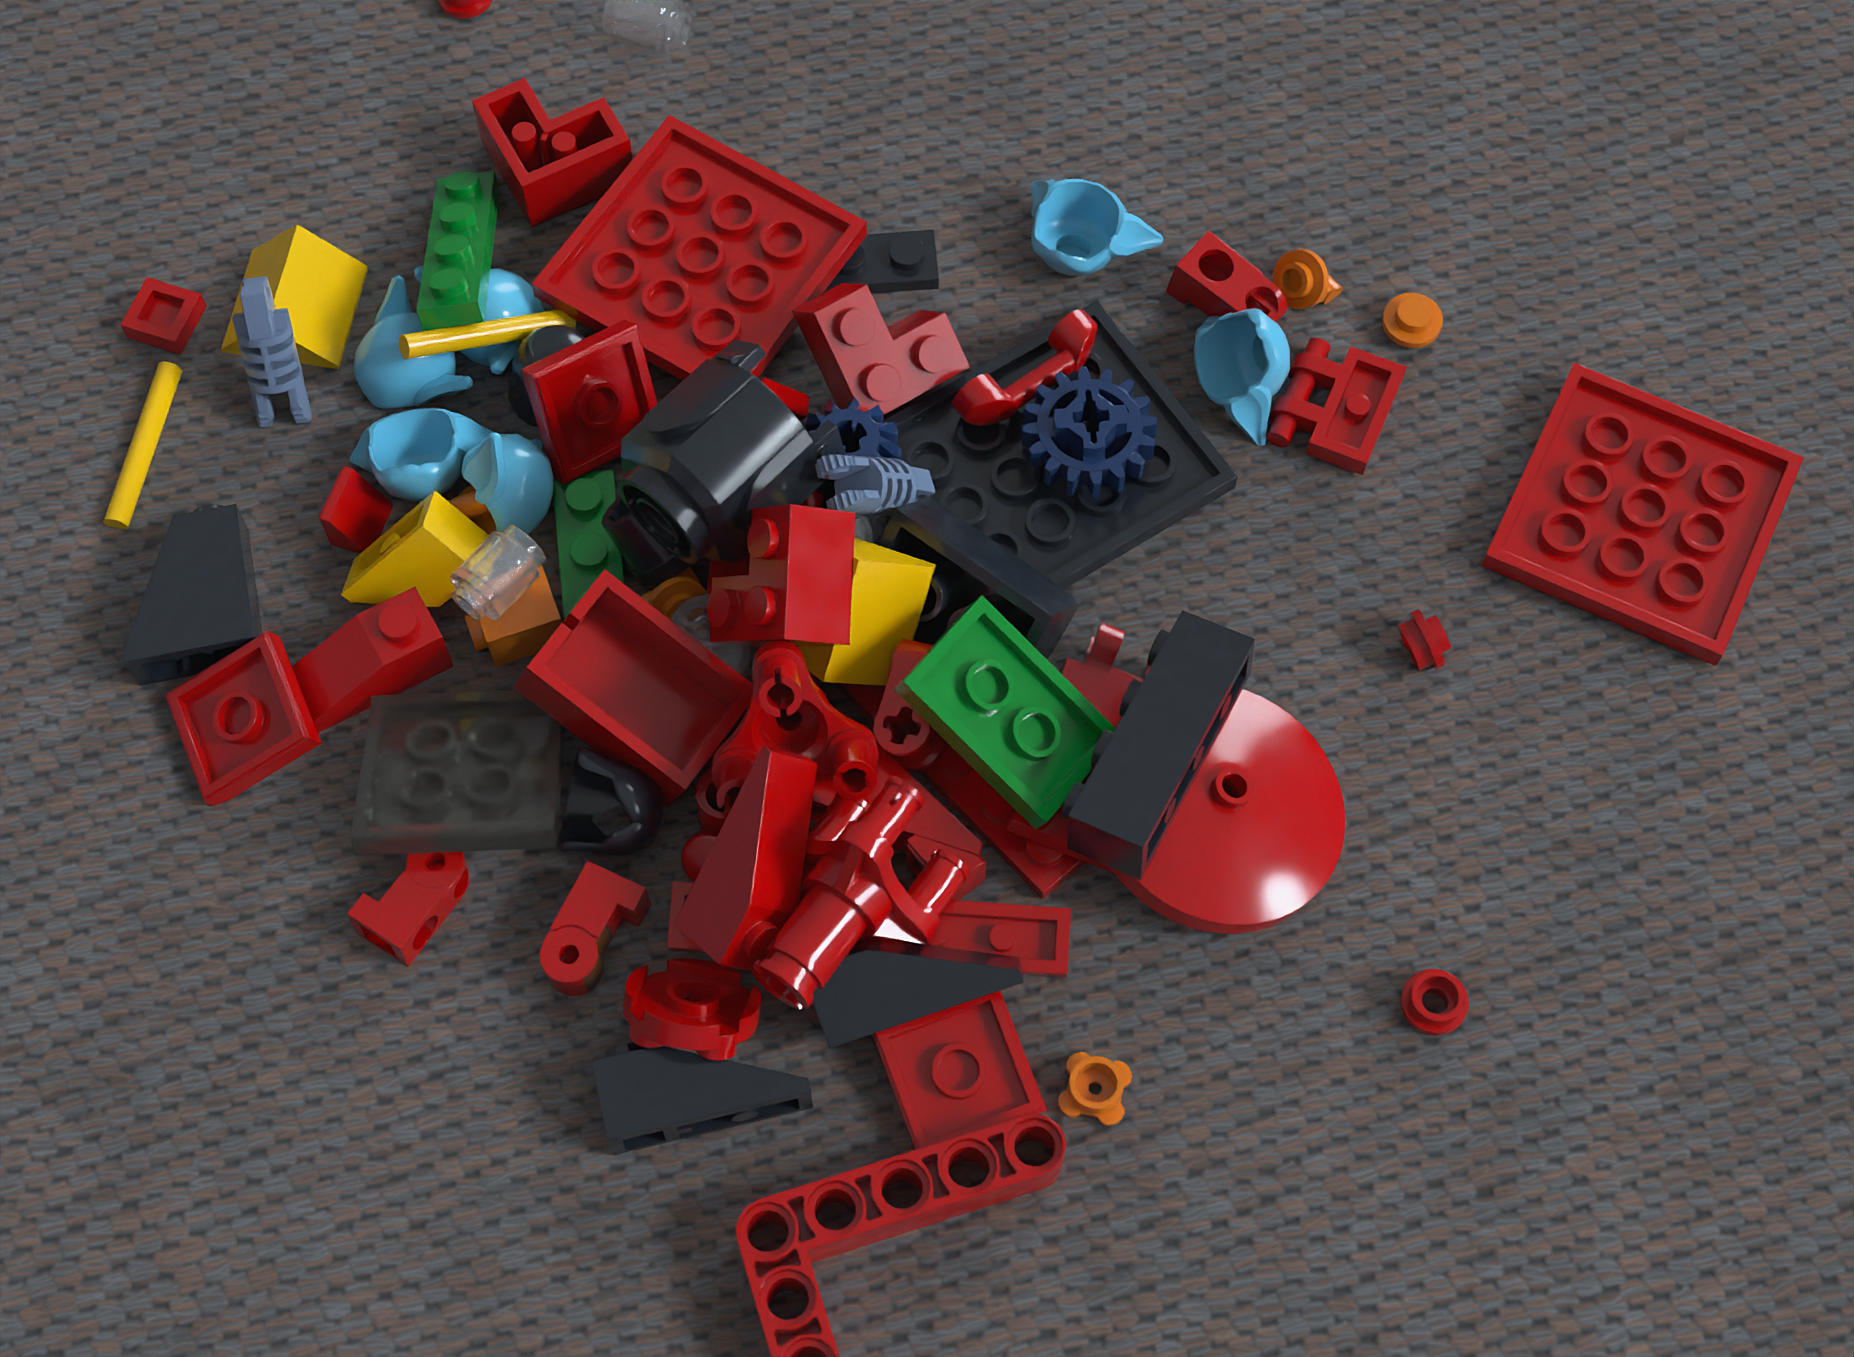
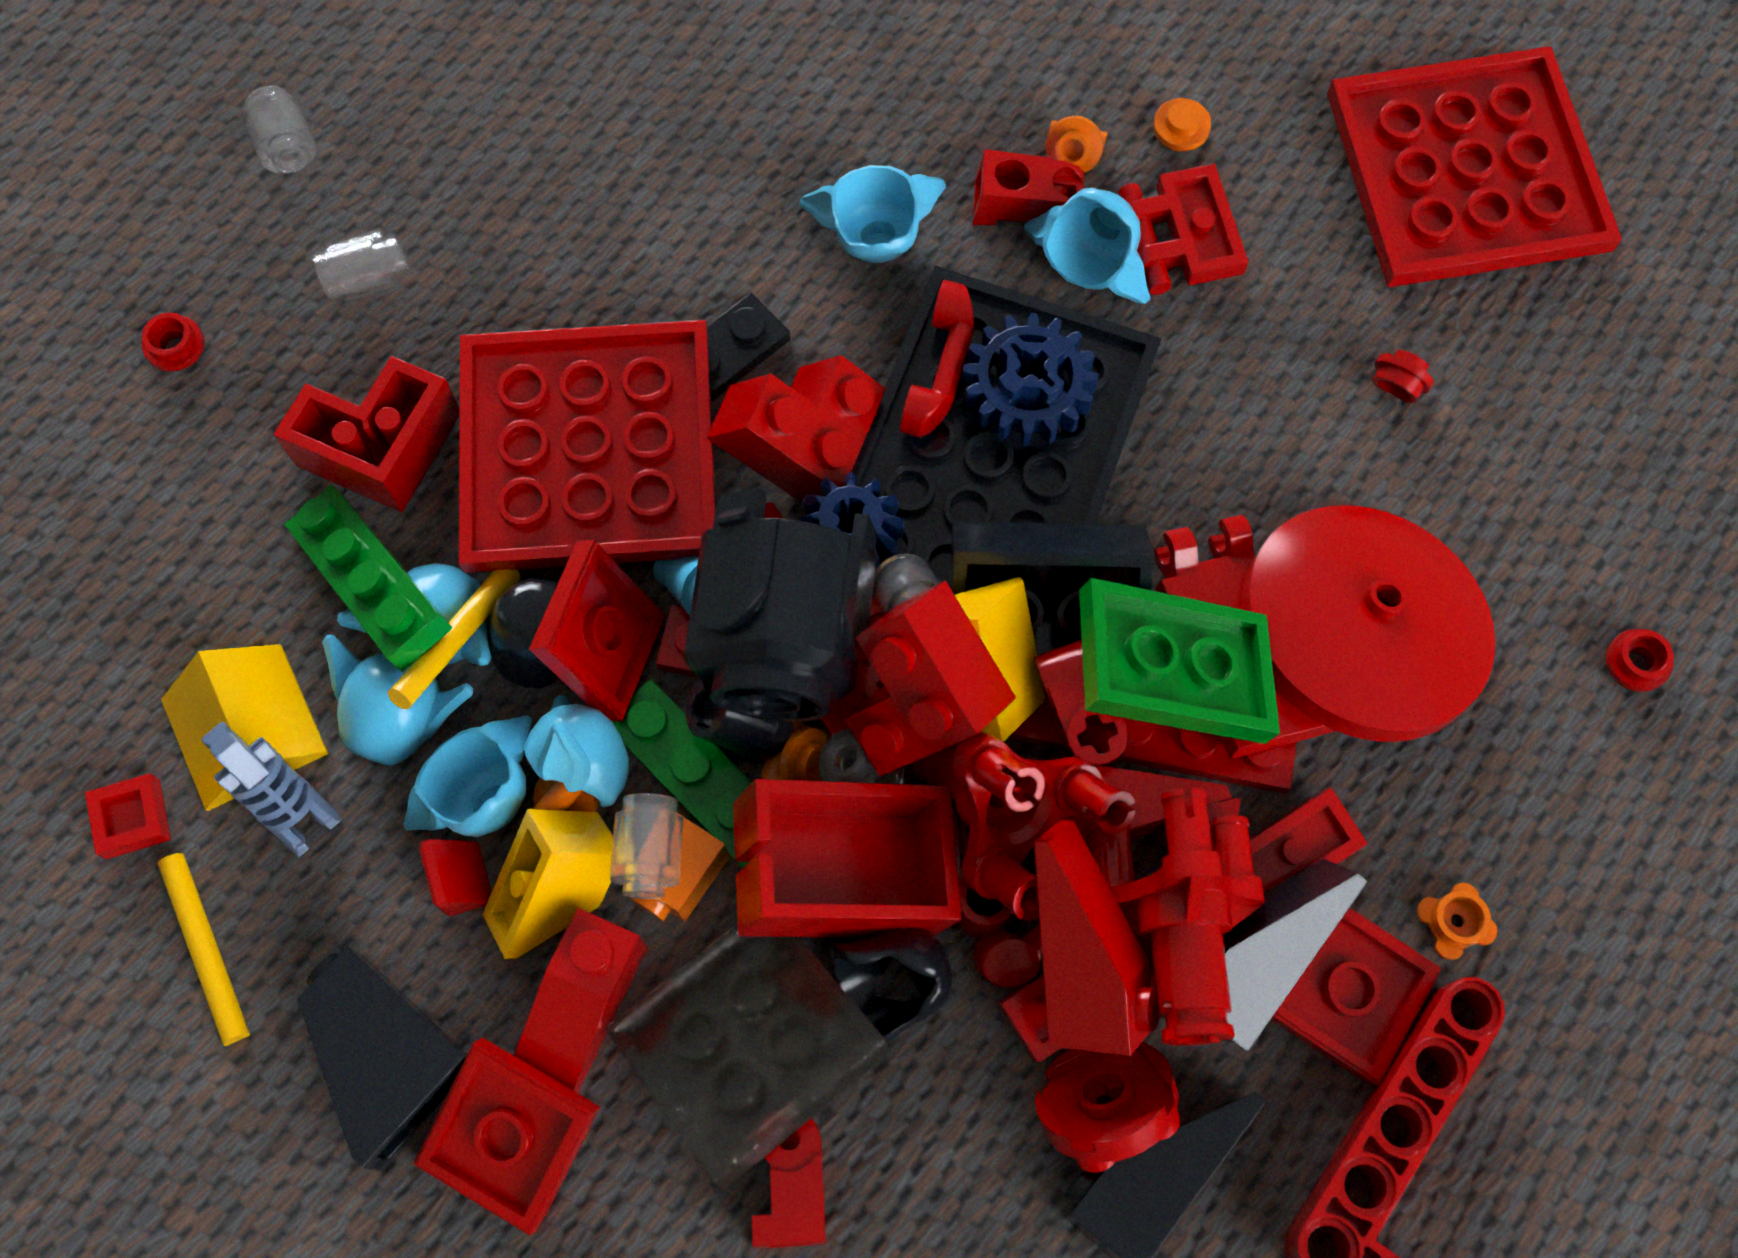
camera: 35 degrees left, 5 degrees up
red leg [539,861,652,996] -> none
sand blue hinge [815,454,935,515] -> none
black brick [1061,610,1255,880] -> none

